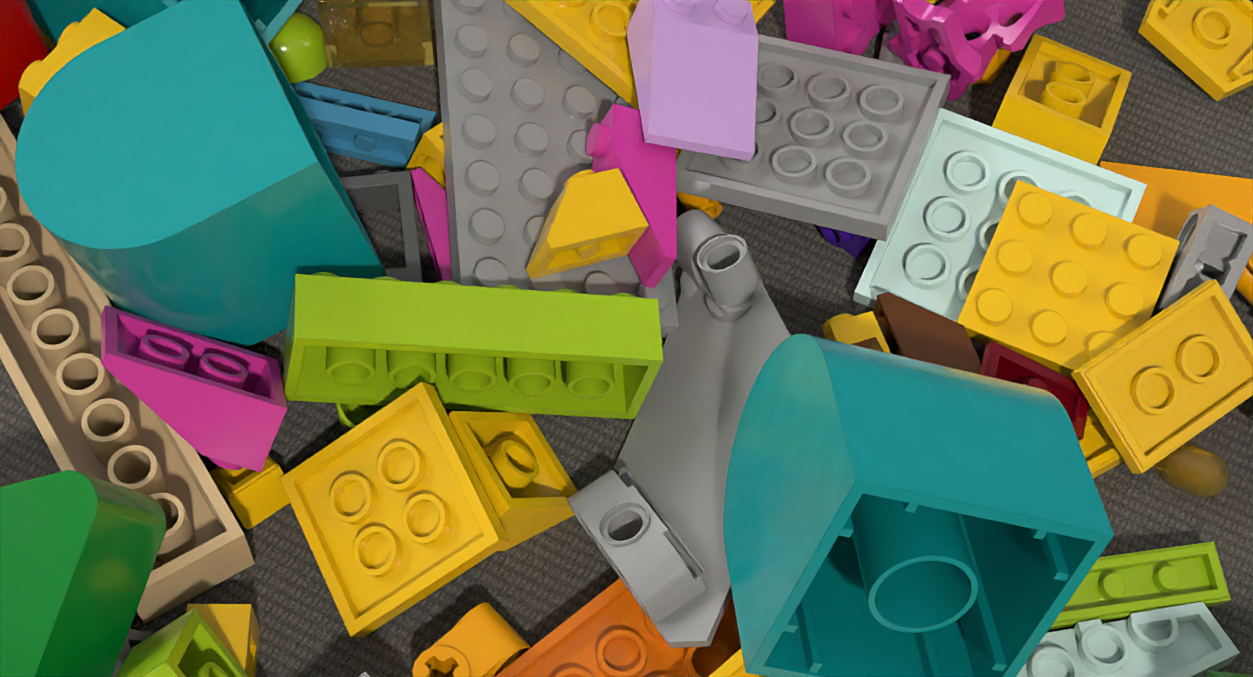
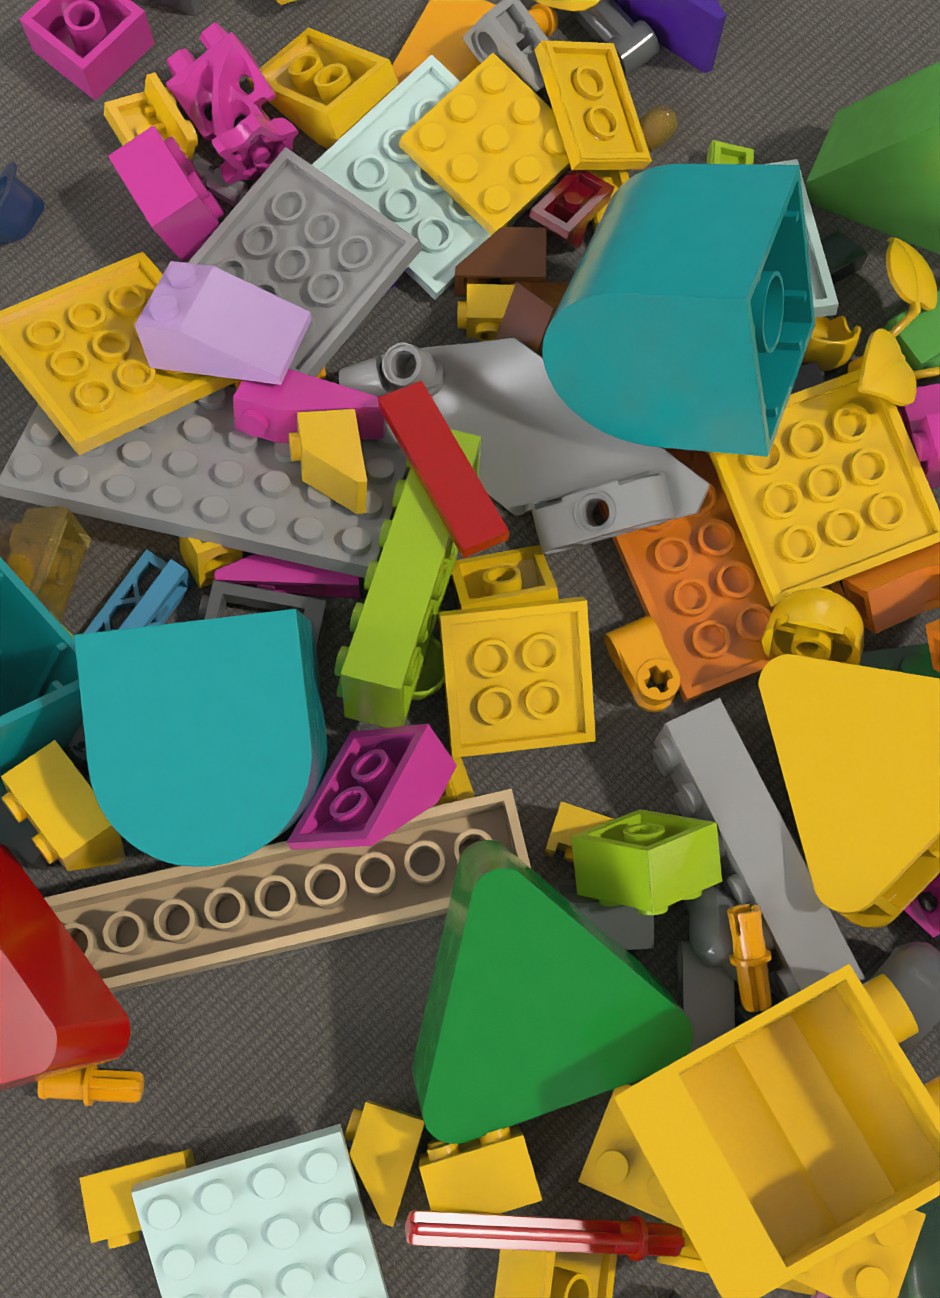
camera: 70 degrees left, 15 degrees up
none -> red tile [378,381,509,558]

